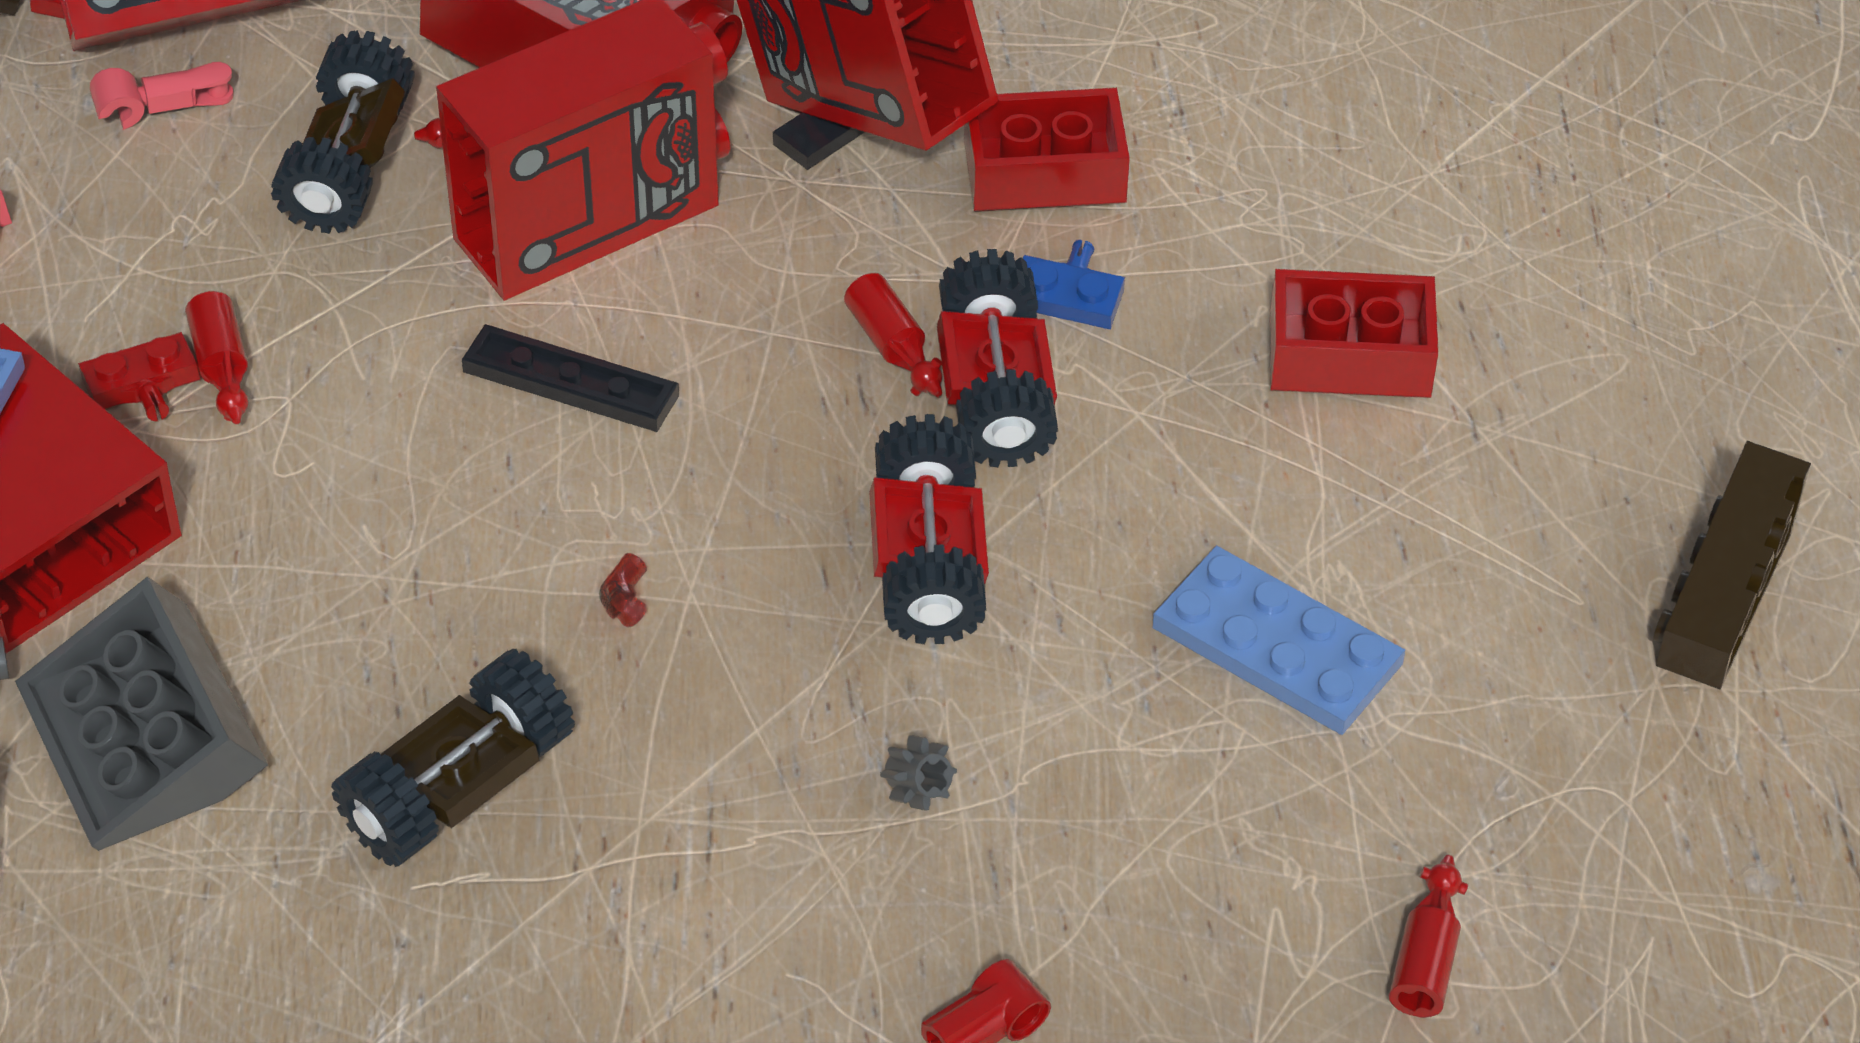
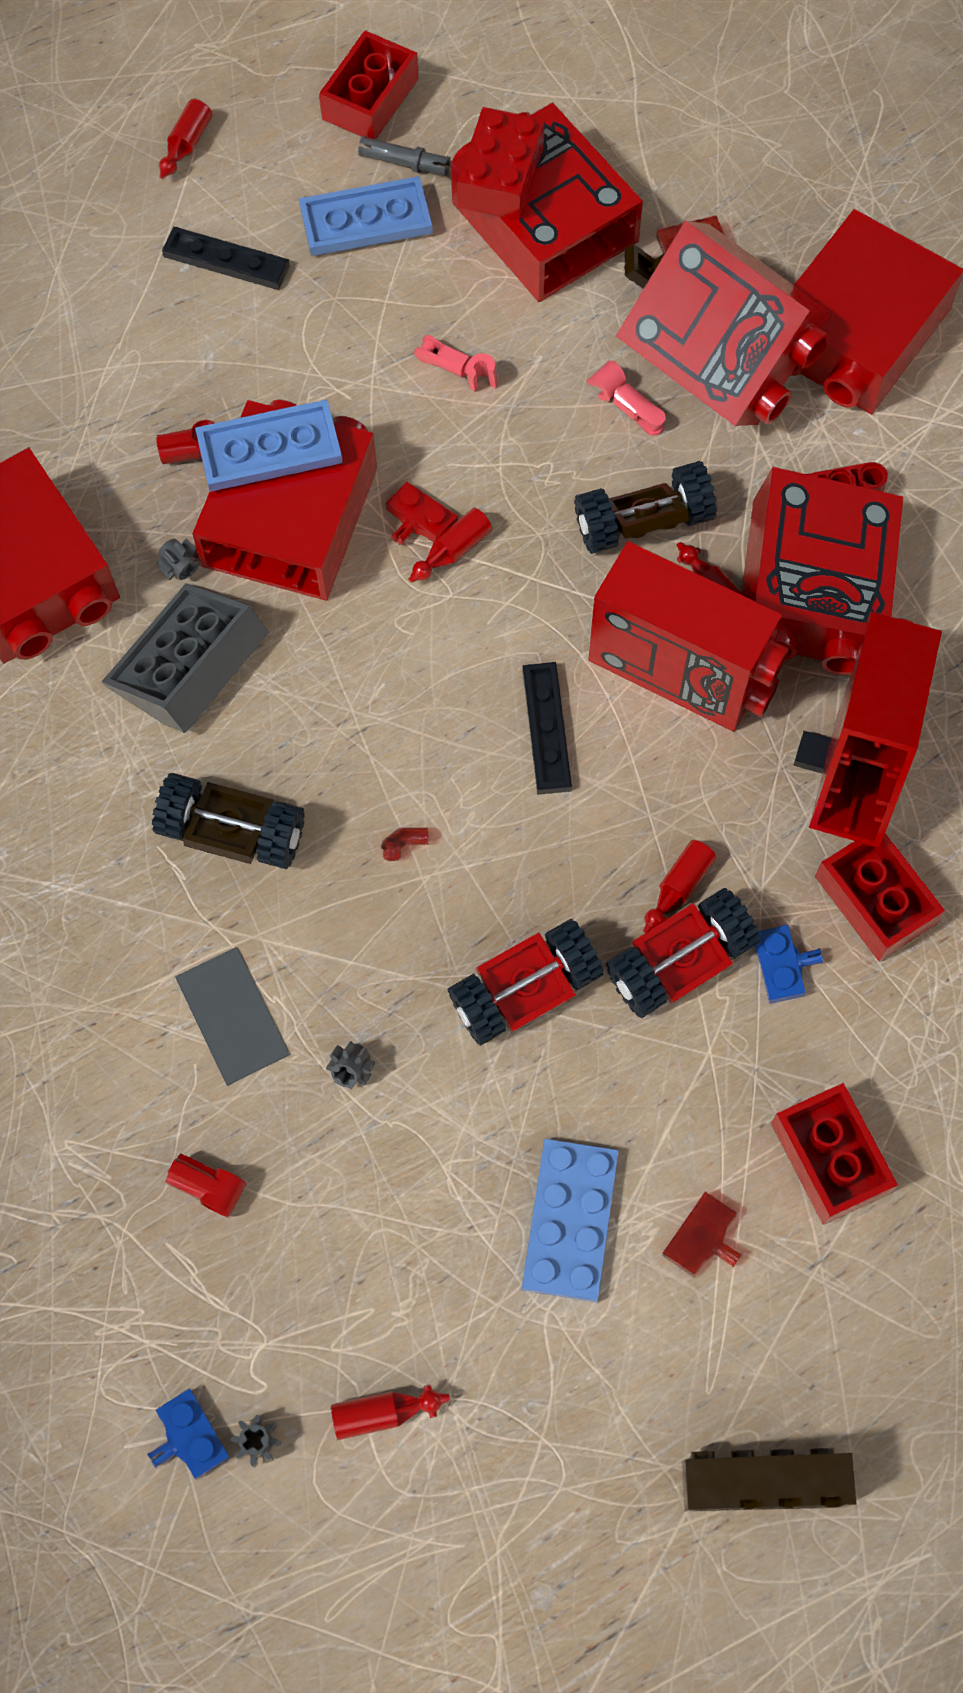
camera: 65 degrees right, 20 degrees up
none -> dark grey sticker [175,947,290,1086]
none -> clear red plate [662,1191,743,1278]

